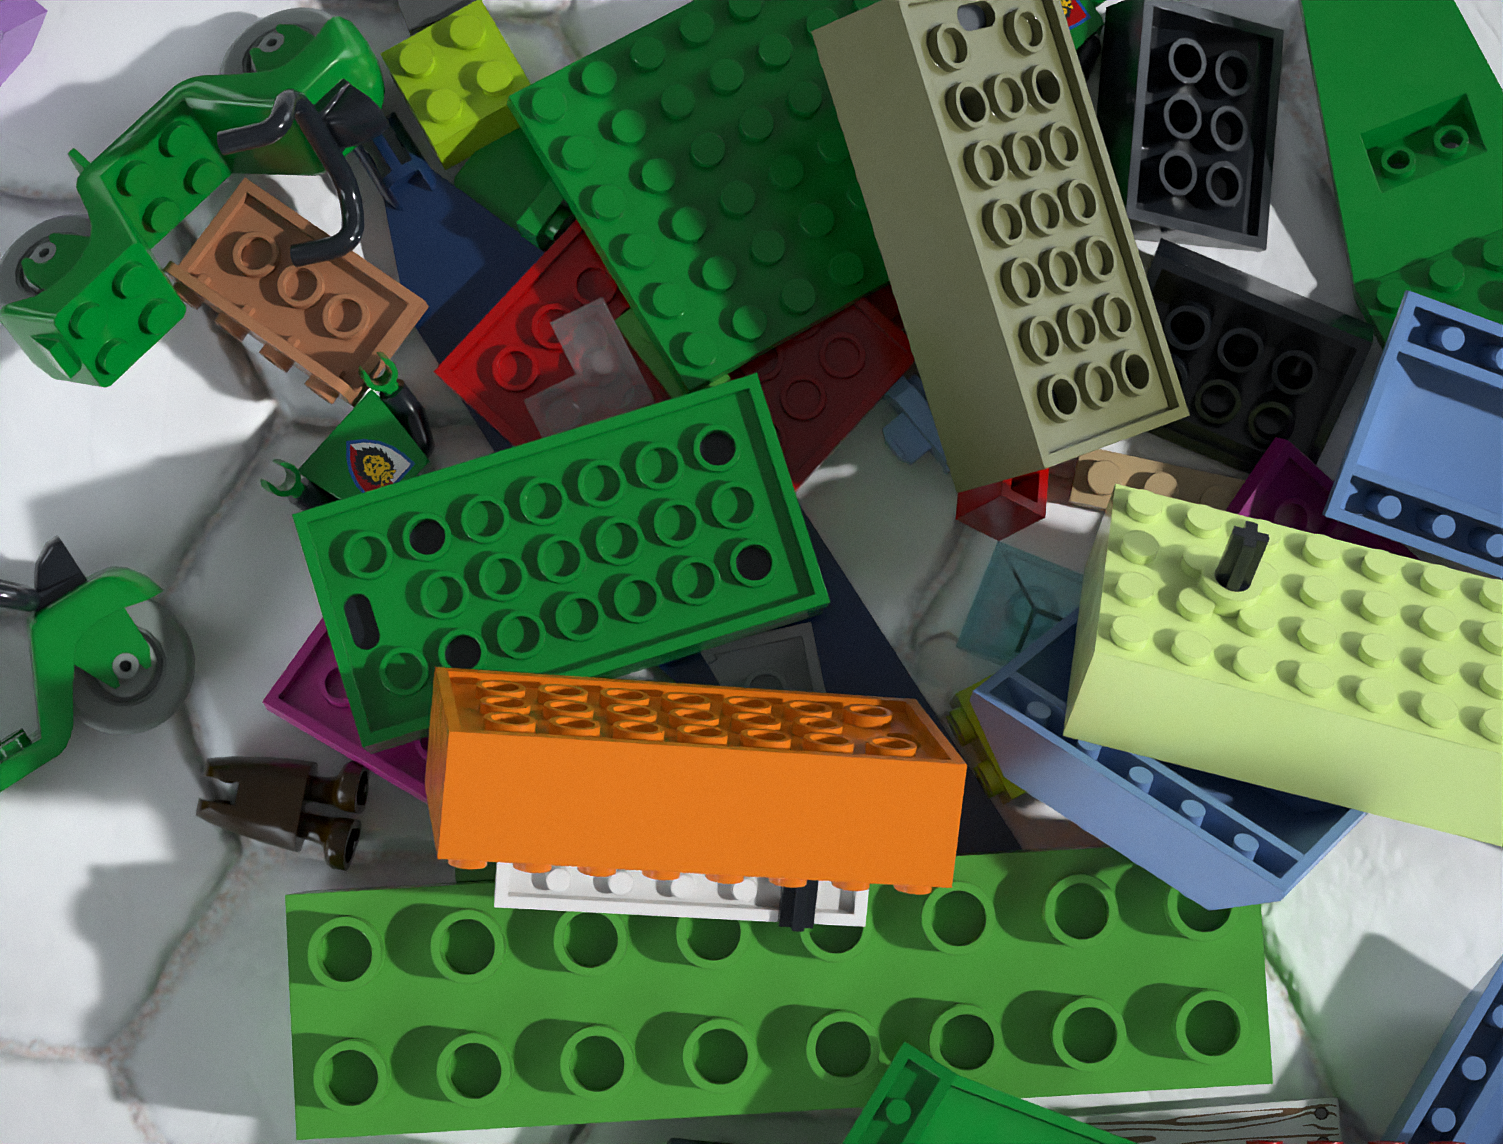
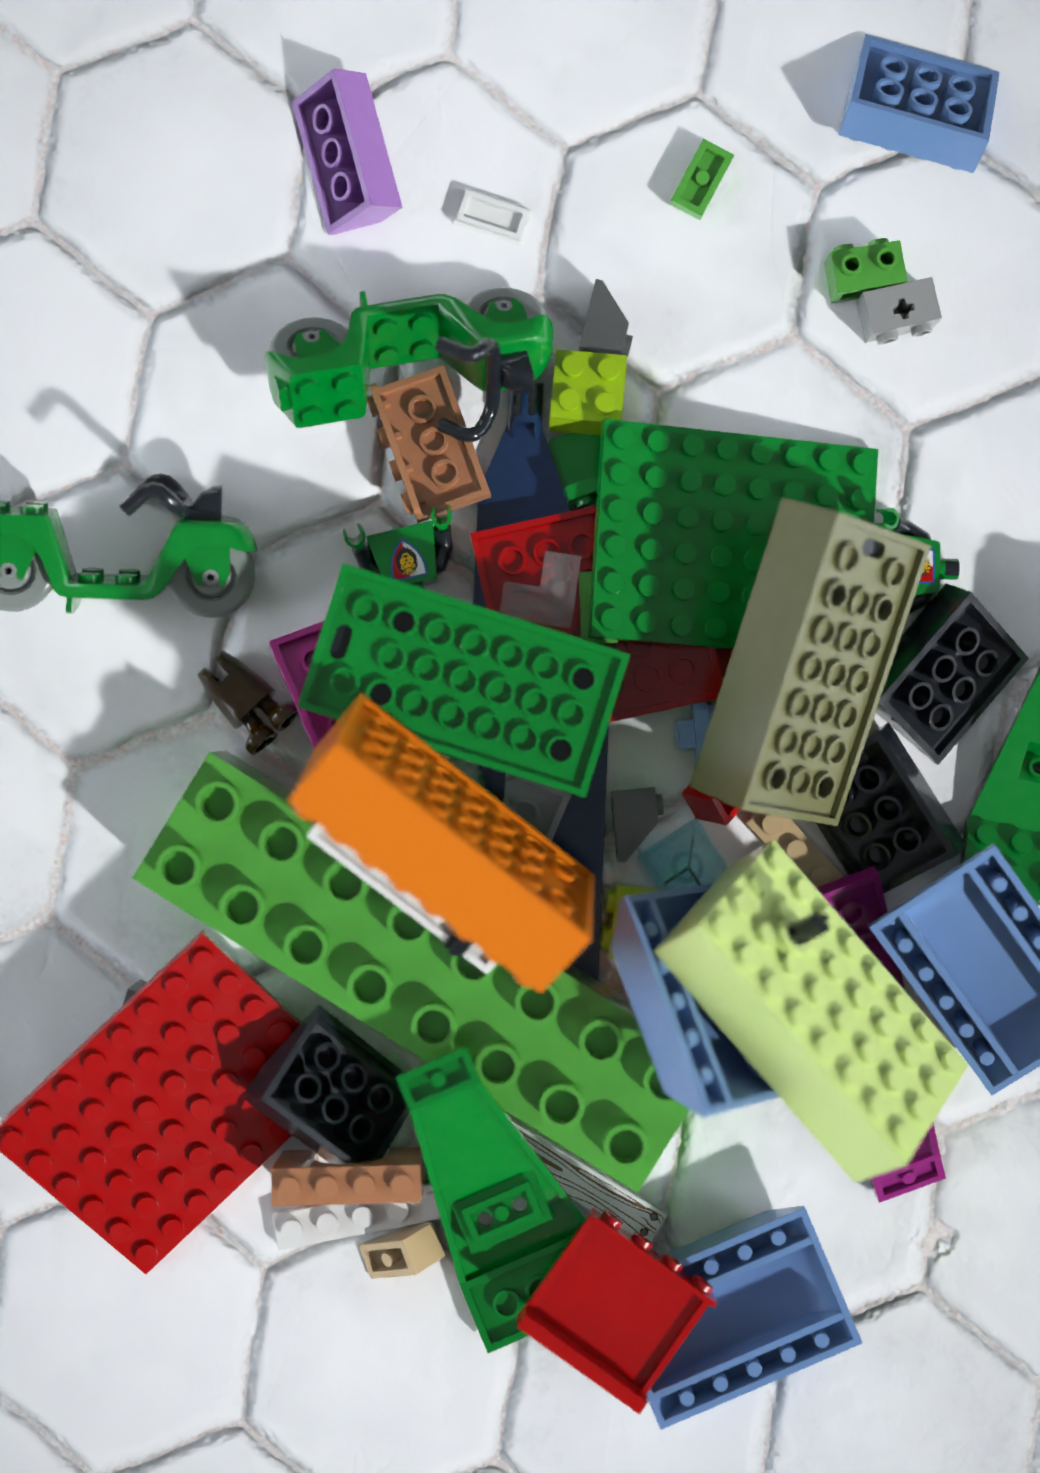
camera: 30 degrees right, 5 degrees up
none -> dark grey slope [610,787,664,863]

